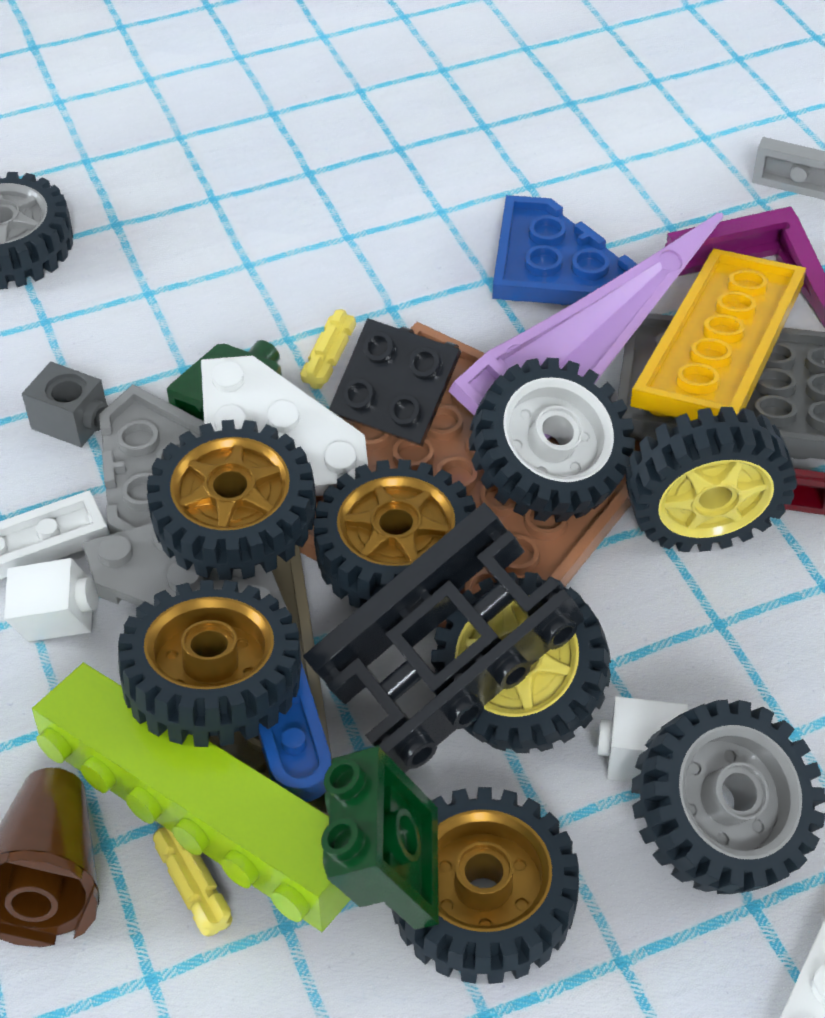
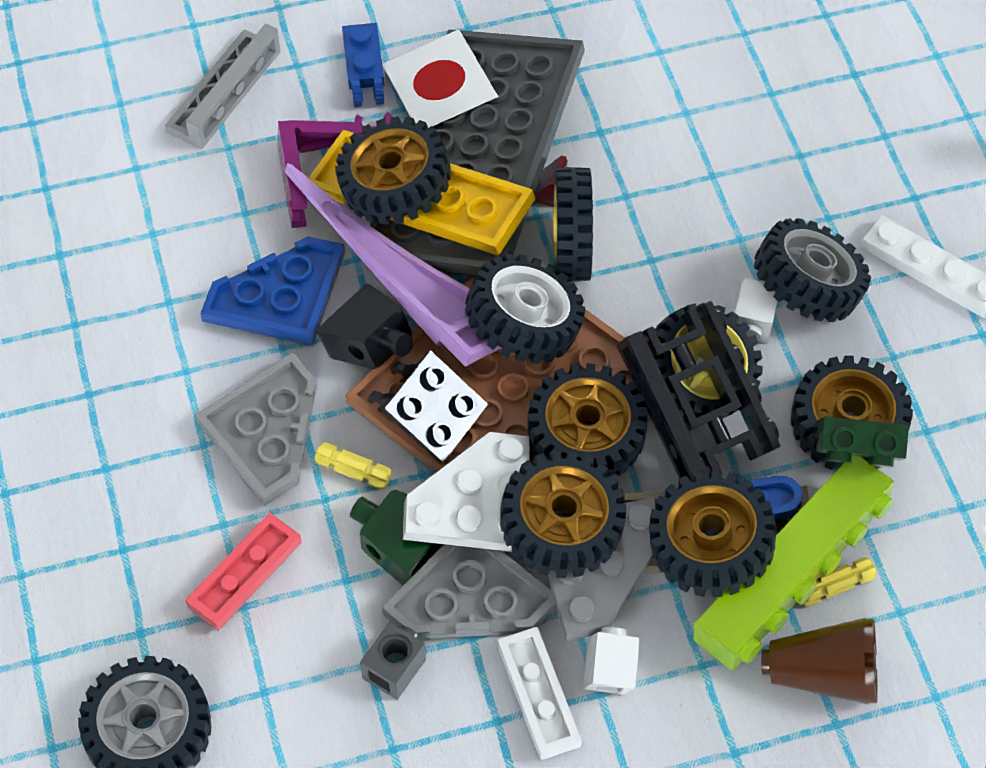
camera: 85 degrees left, 10 degrees up
none -> coral plate [185,512,302,631]
none -> light grey plate [195,353,317,506]
none -> black torso [316,283,413,369]
none -> black wheel [335,117,451,225]

